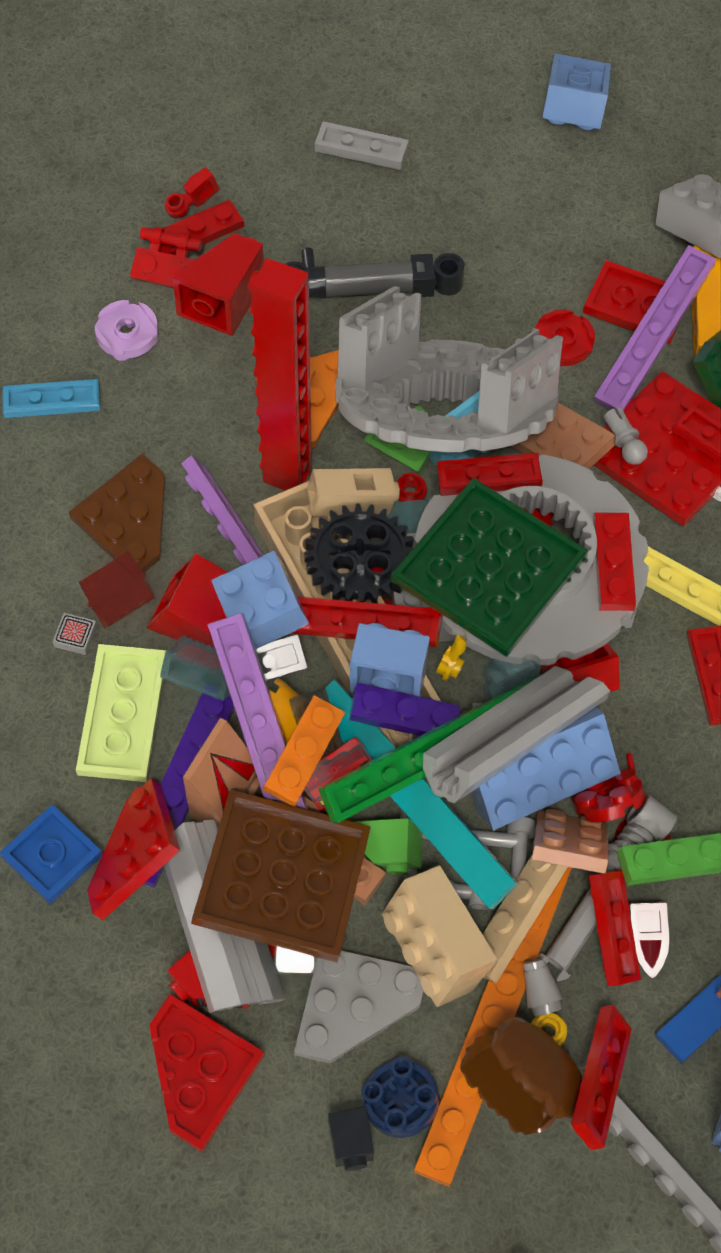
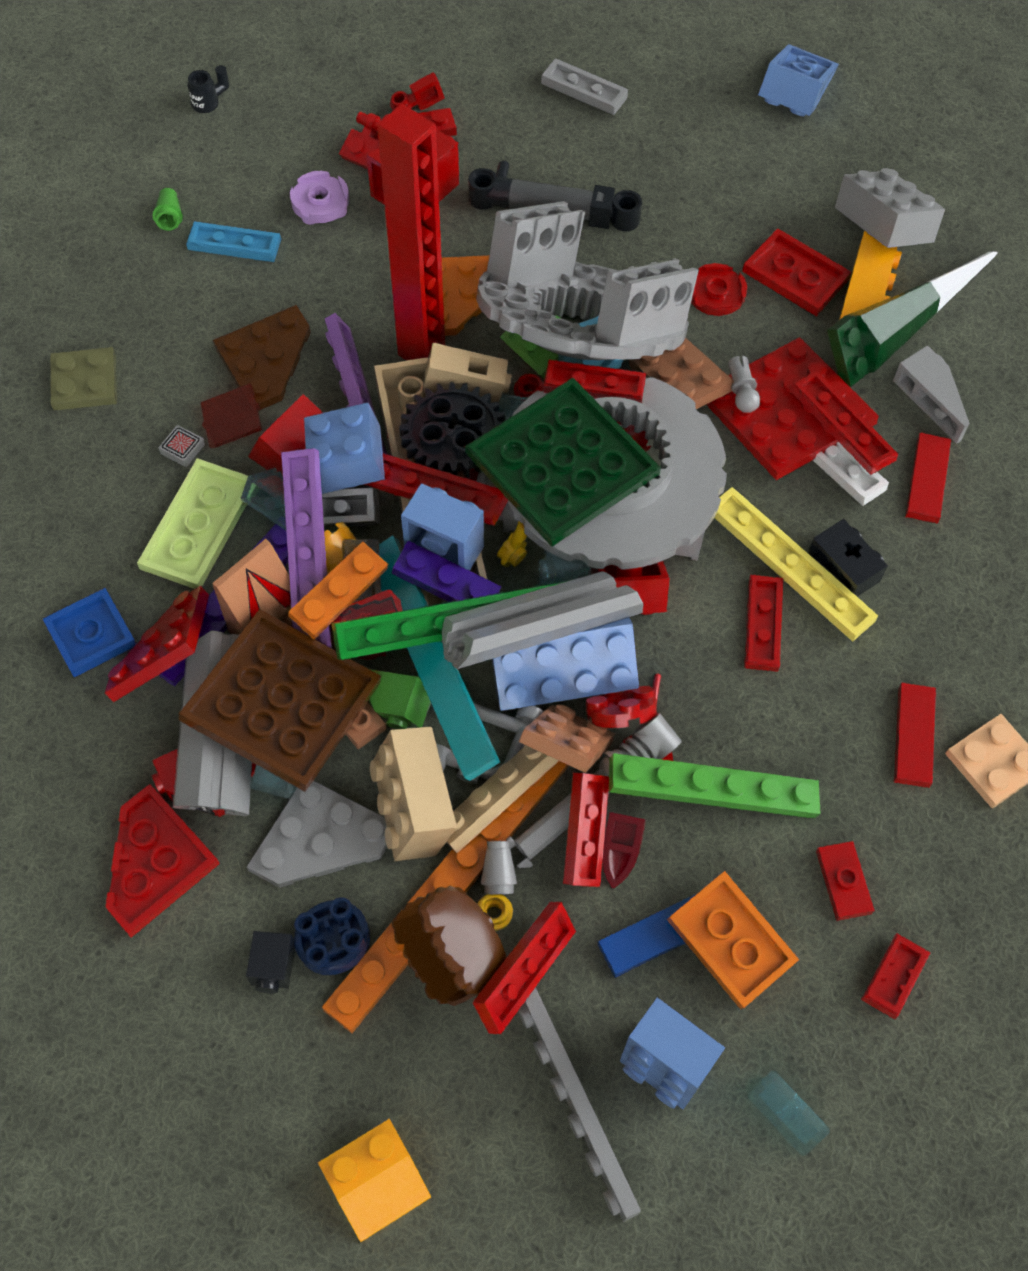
camera: 15 degrees right, 0 degrees up
red plate [593,512,636,611] -> none
medium lavender plate [594,245,716,414] -> none

